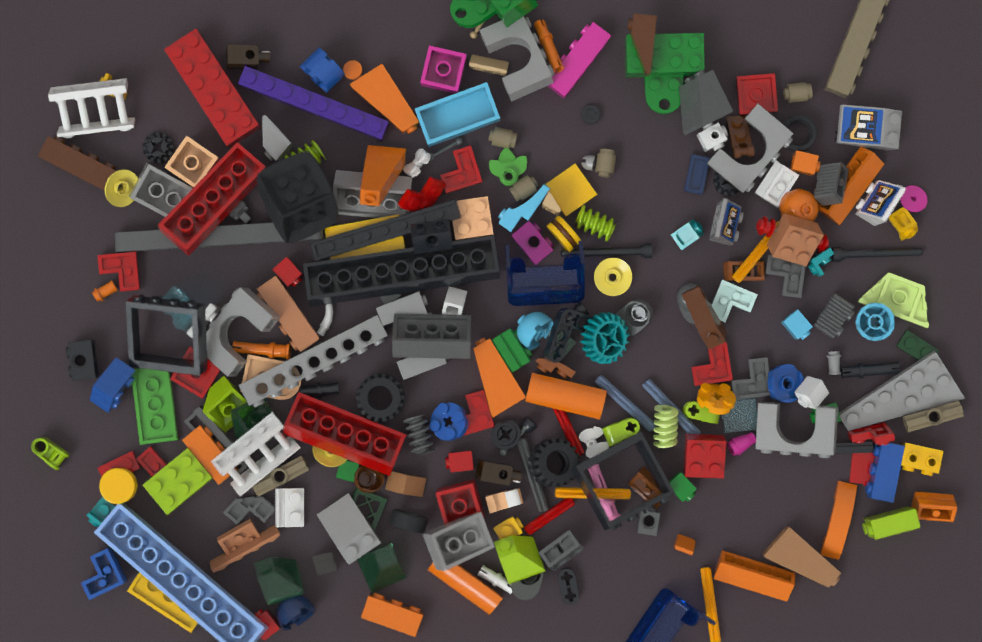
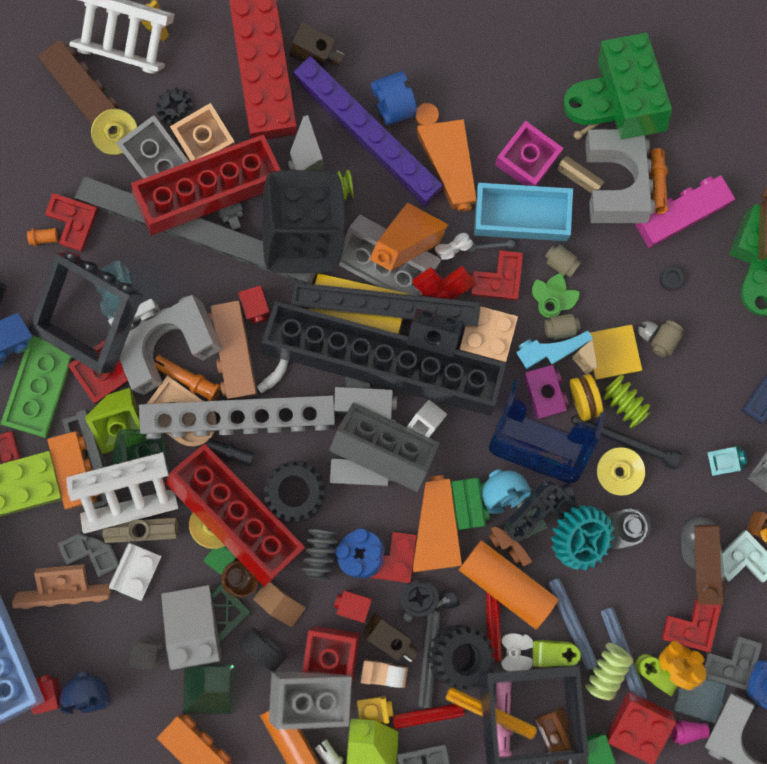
camera: 25 degrees right, 5 degrees down
clear green slope [254,556,304,606] -> none

